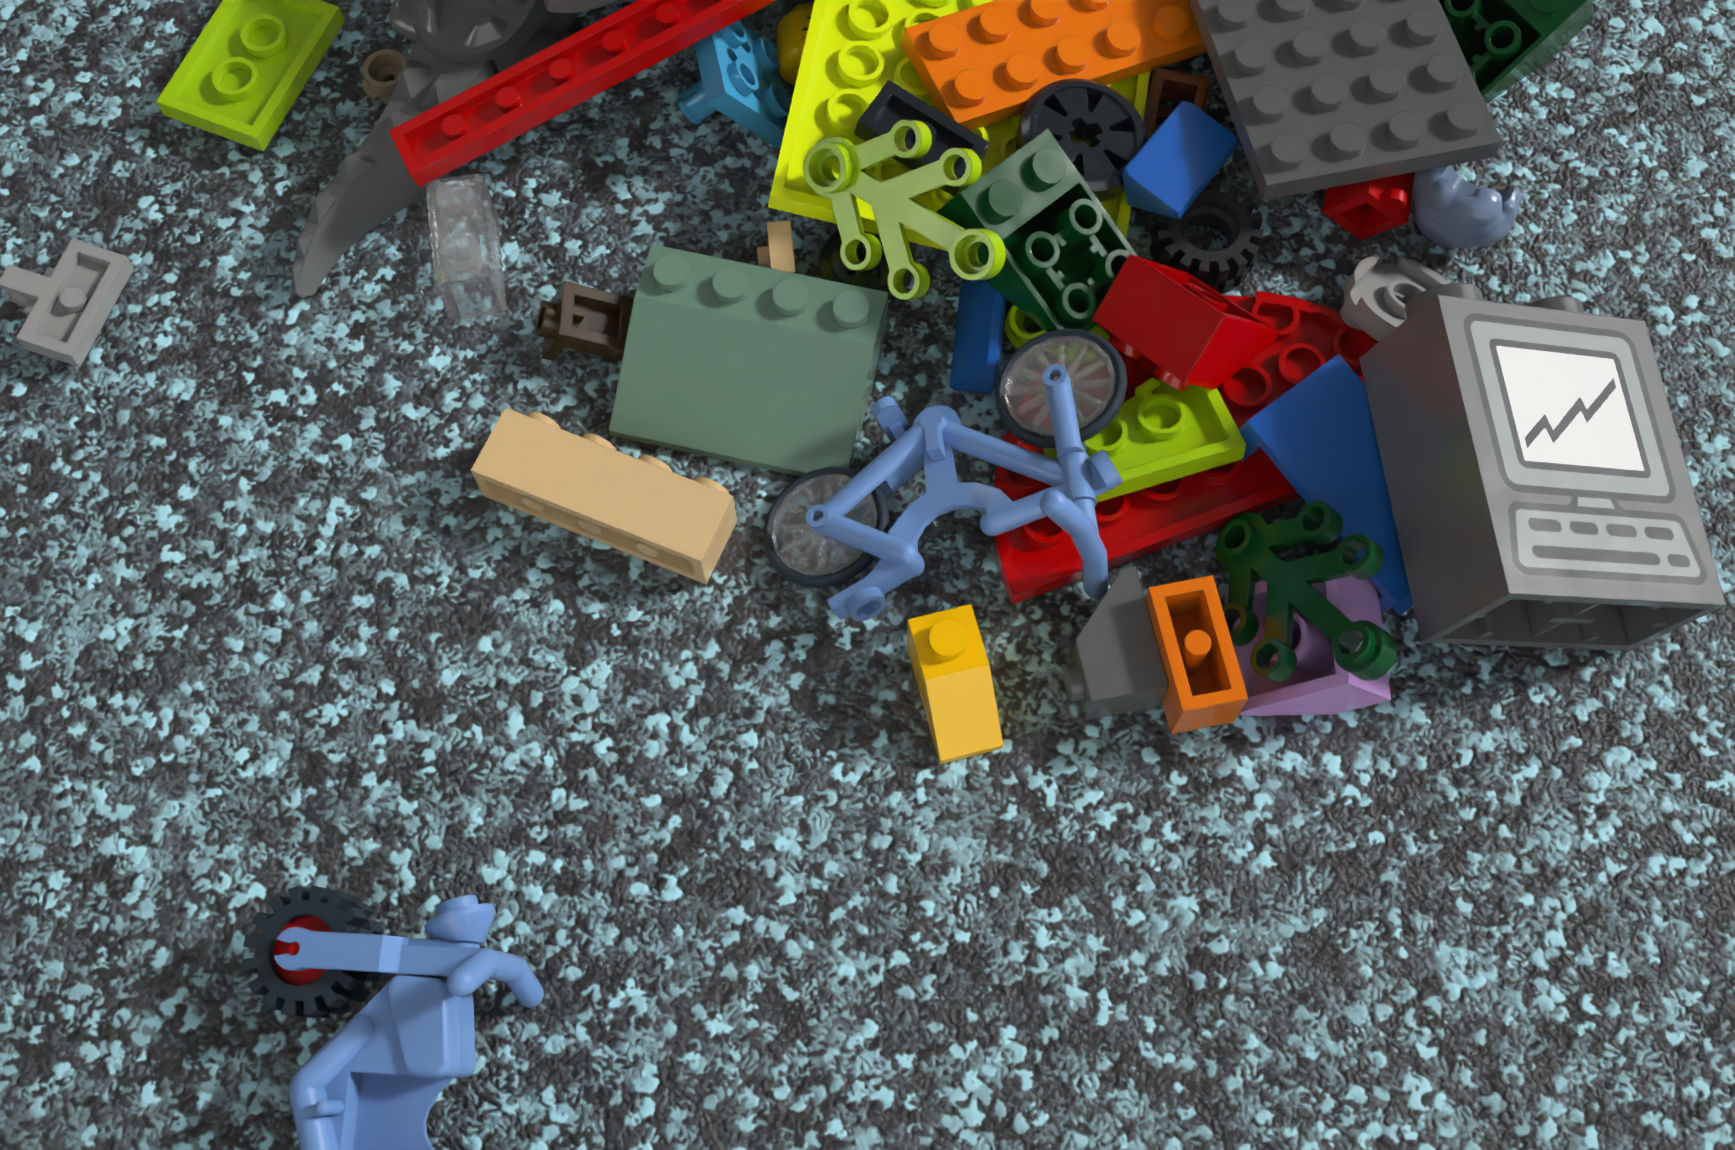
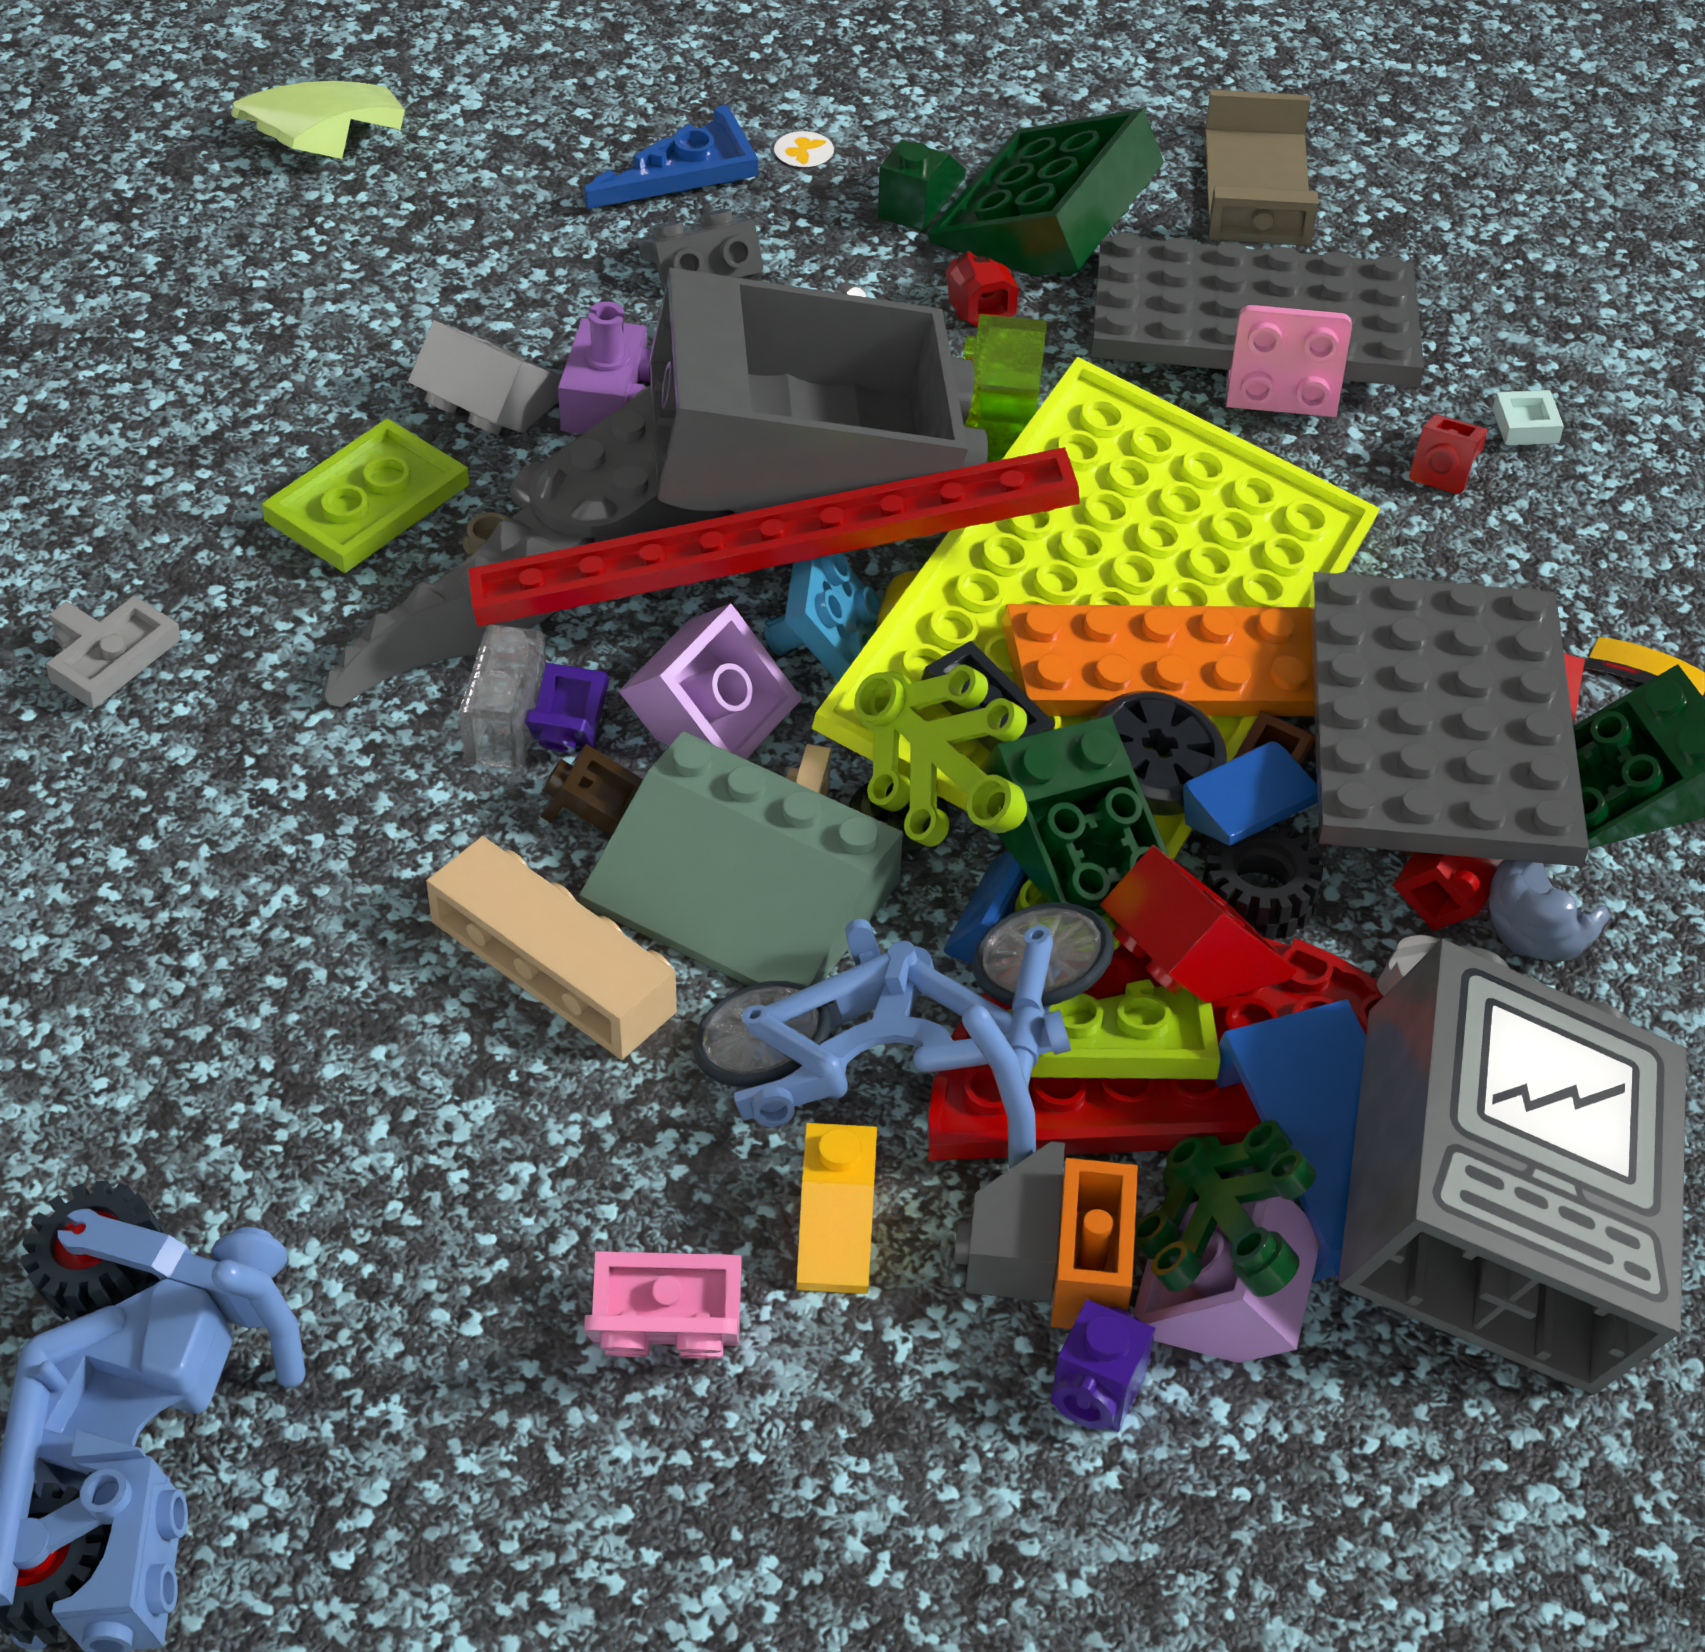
camera: 15 degrees right, 20 degrees down
none -> dark purple bracket [525,662,609,753]
none -> bright pink bracket [584,1251,742,1359]
none -> lavender slope [619,603,802,759]
none -> dark purple brick [1051,1299,1156,1432]

